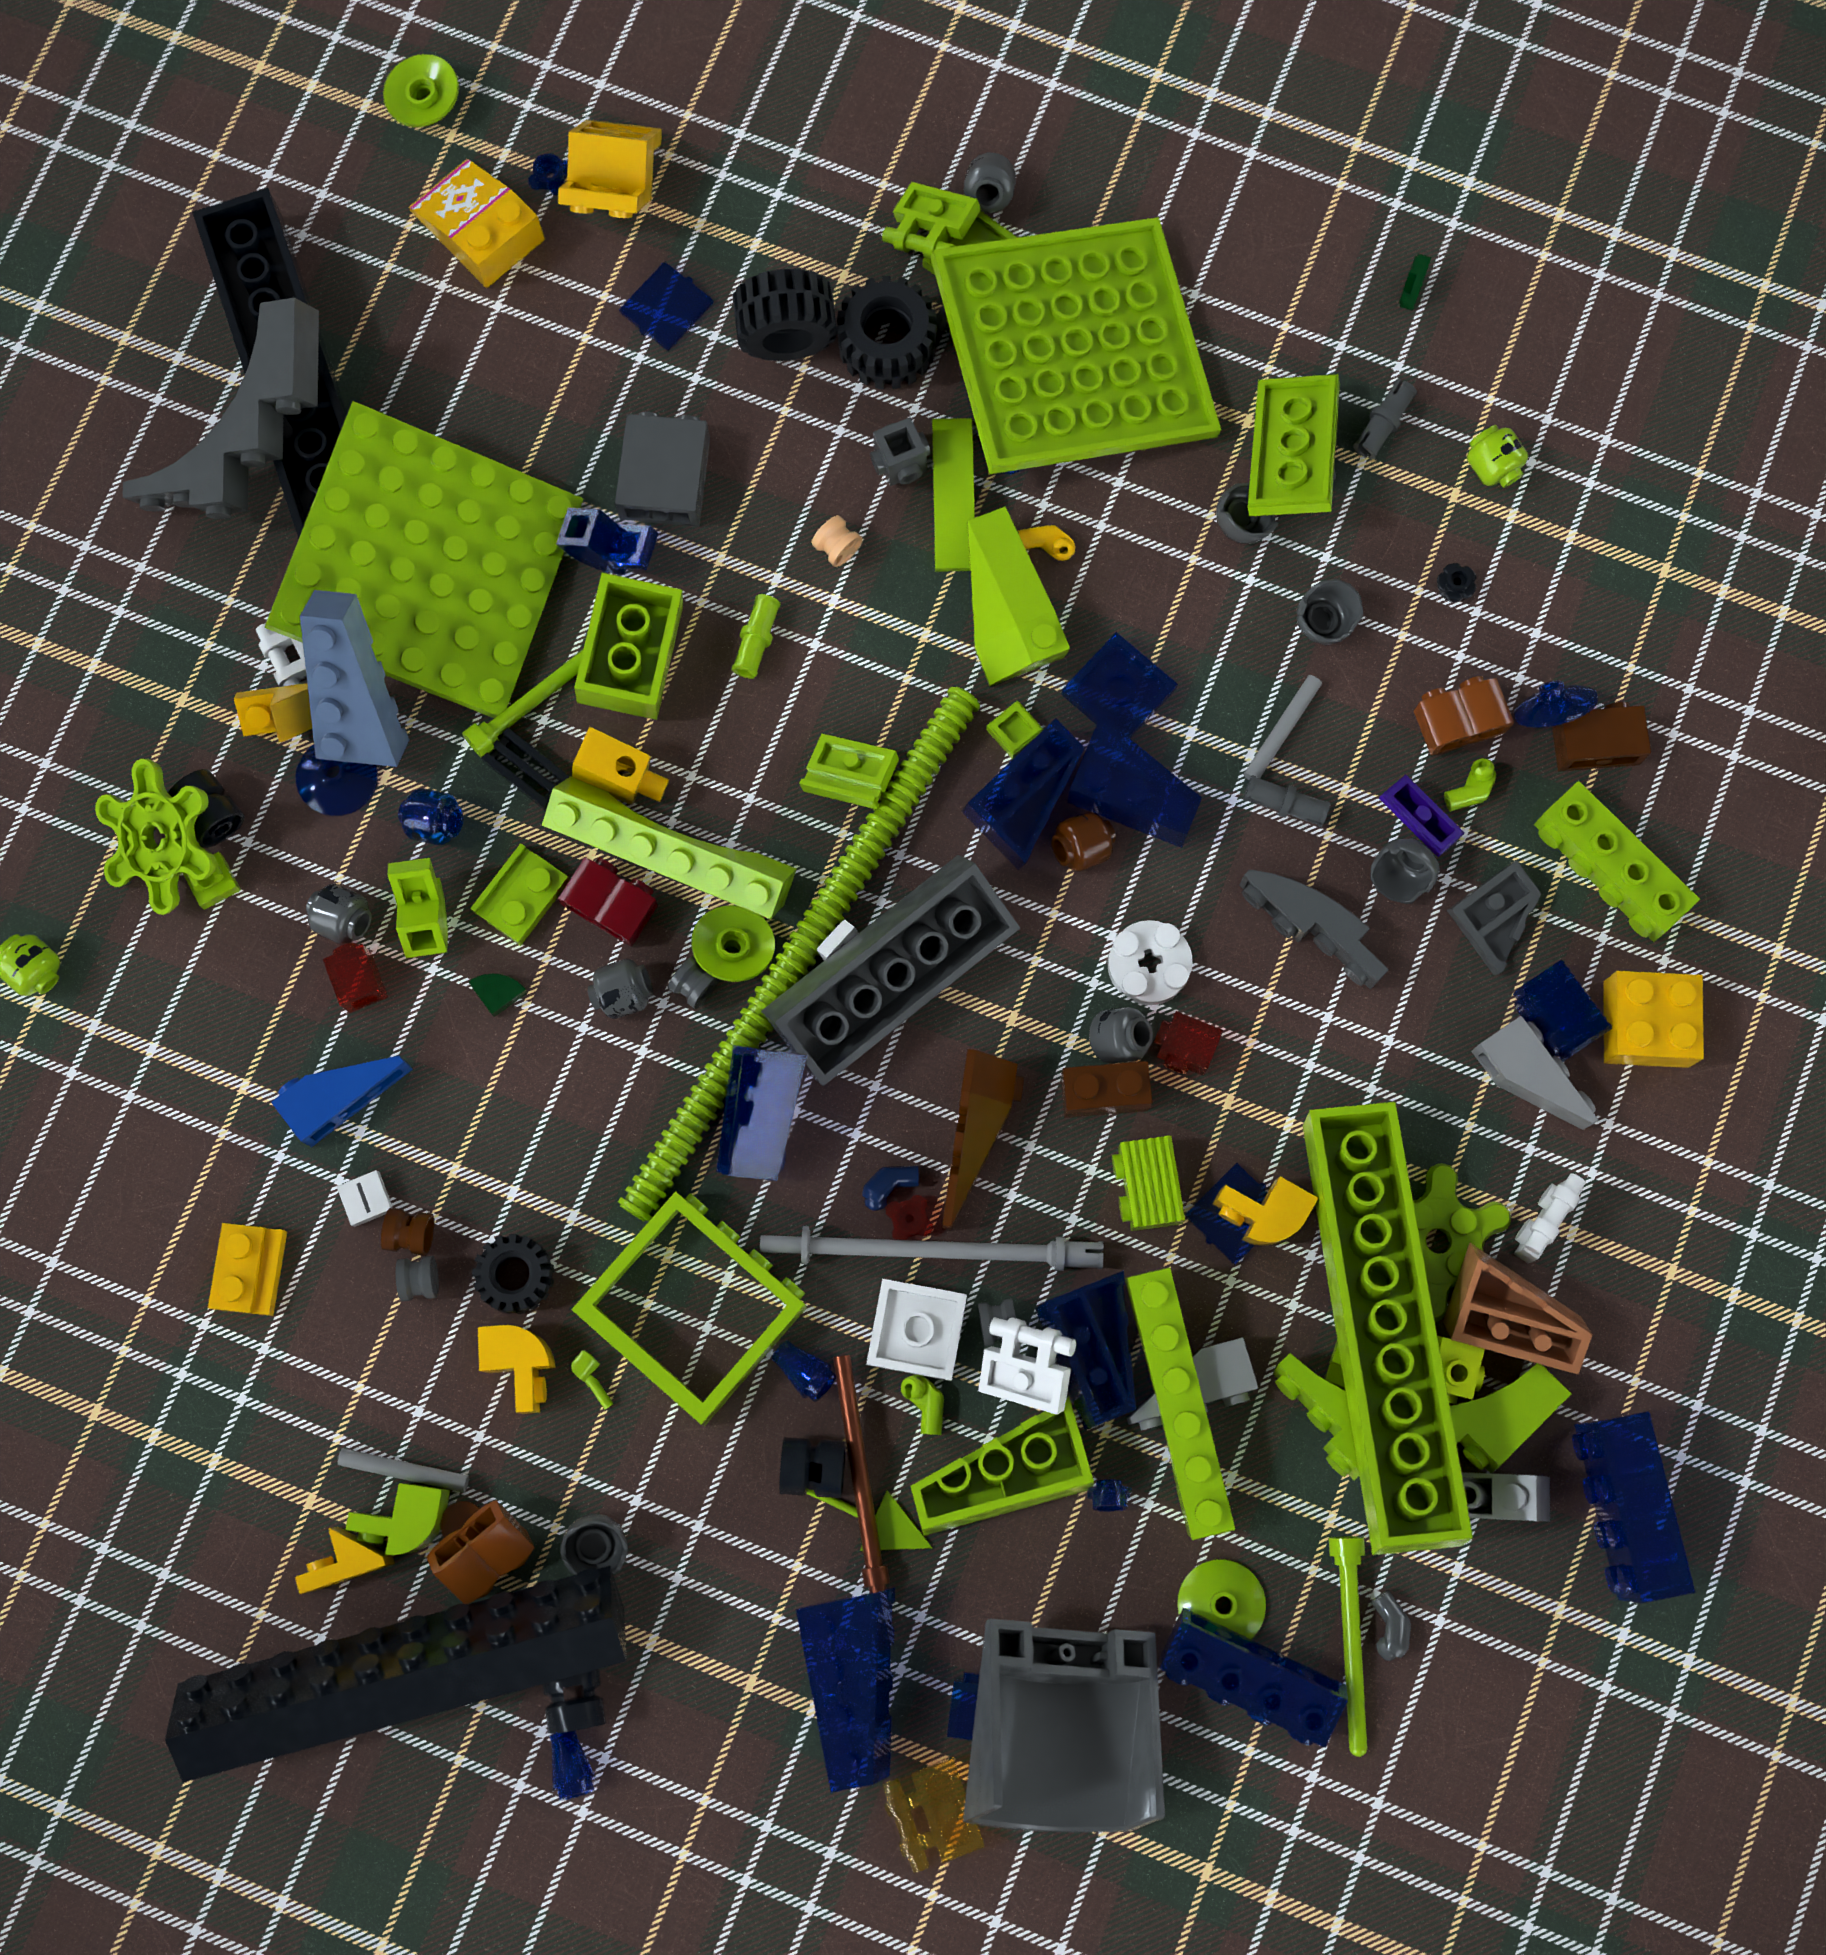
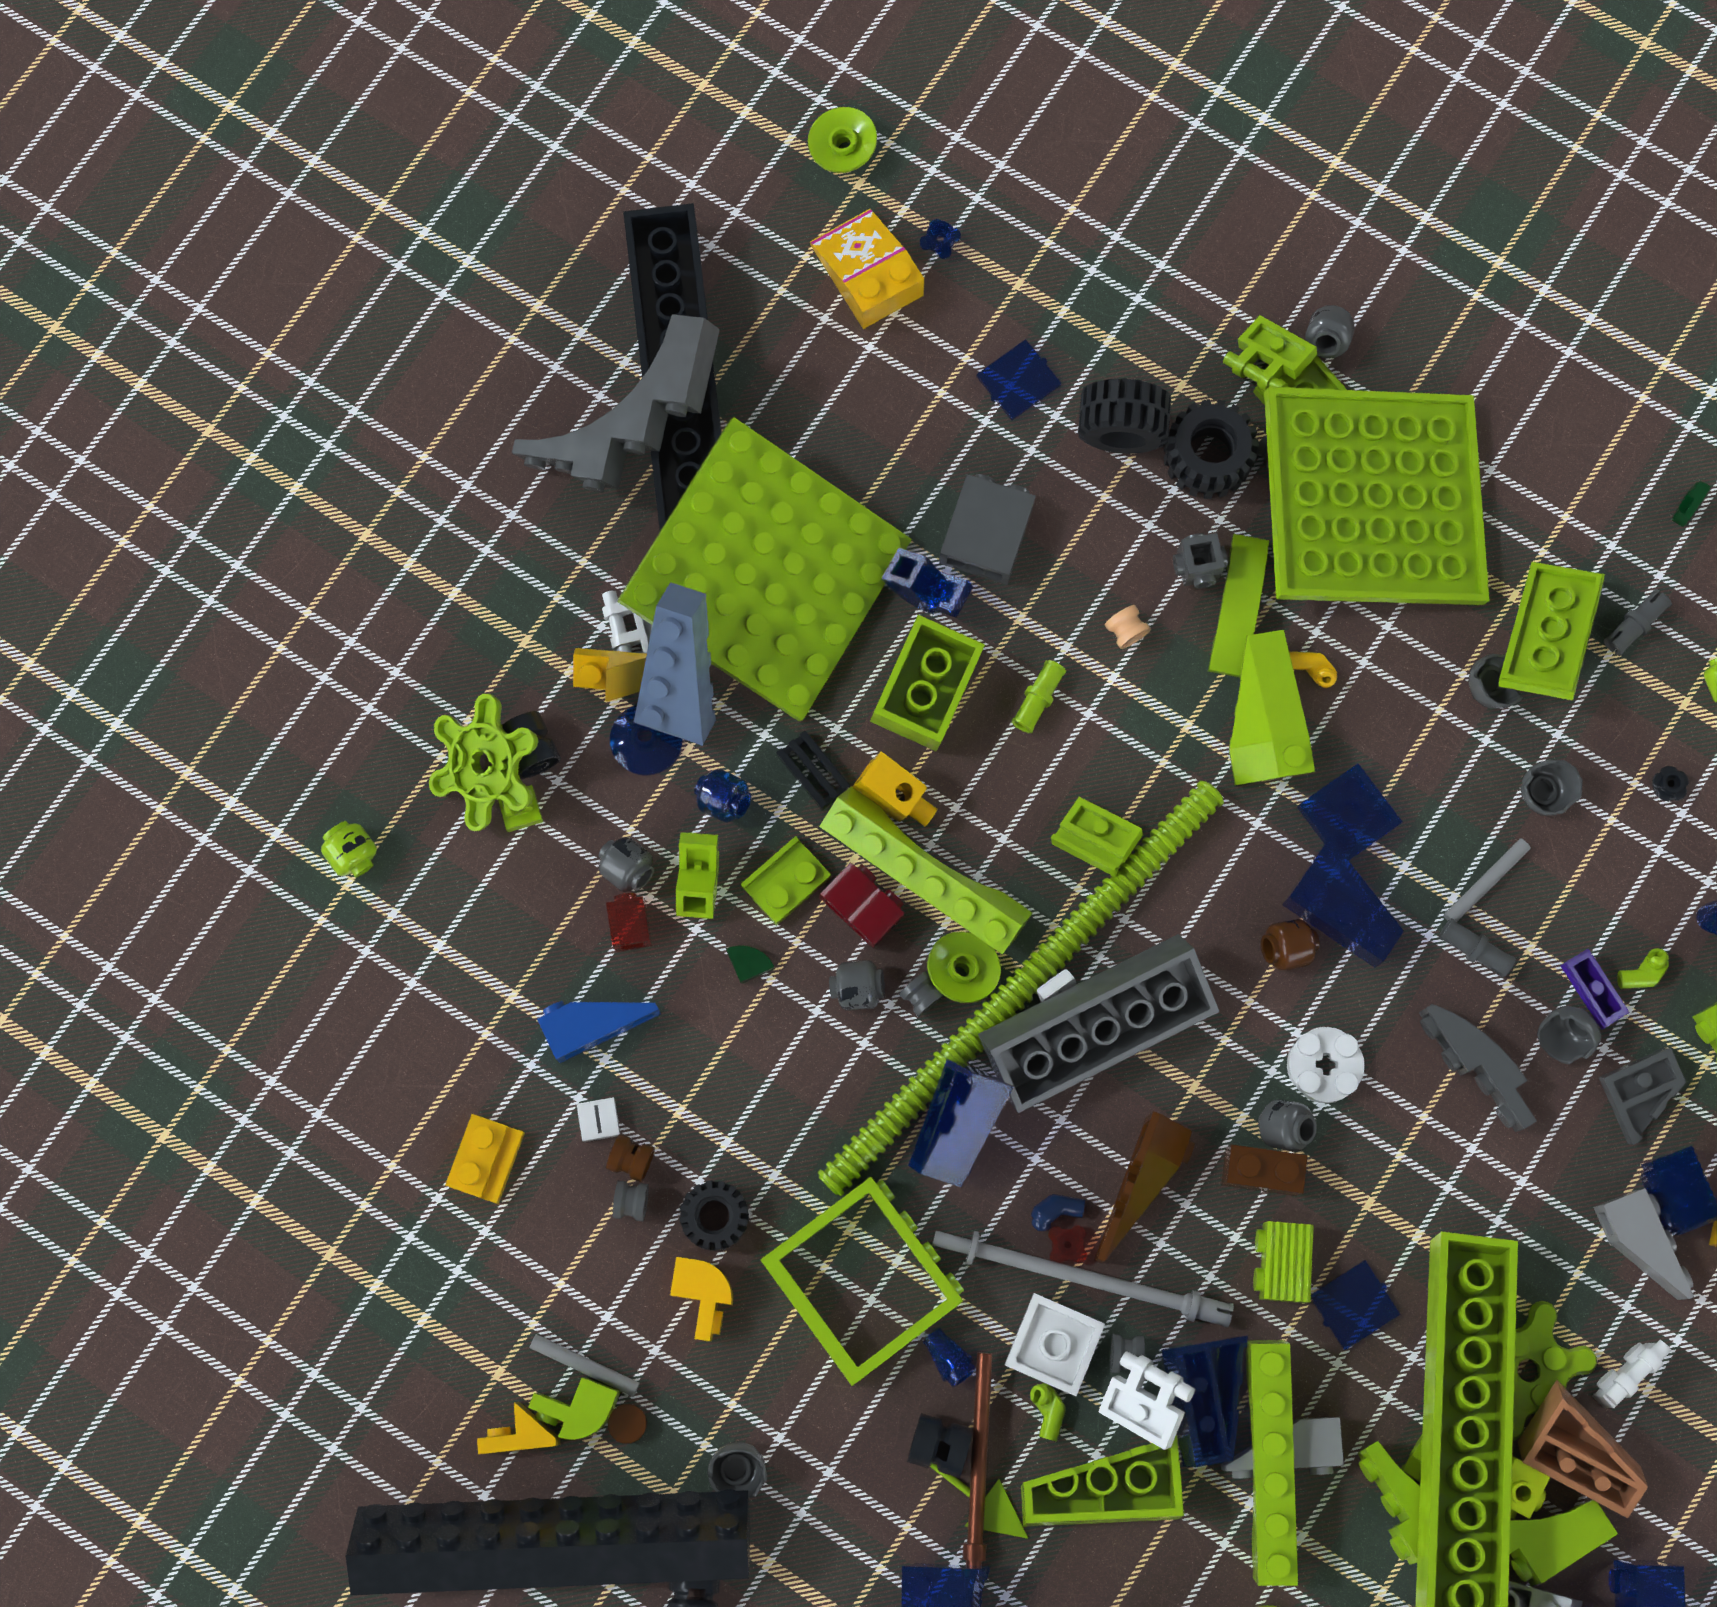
camera: 10 degrees right, 0 degrees up
dark orange brick [427,1500,535,1604] -> none
lime piece [462,650,583,758] -> none
yellow bracket [558,120,662,218] -> none
lime hand [571,1350,613,1410] -> none
clear blue wedge [961,718,1085,870] -> none
lime tile [986,700,1044,760] -> none
clear blue plate [1087,1479,1132,1512] -> none
clear red brick [1154,1011,1223,1076] -> none
yellow brick [1212,1176,1318,1246] -> none
dark orange brick [1414,676,1514,756] -> none

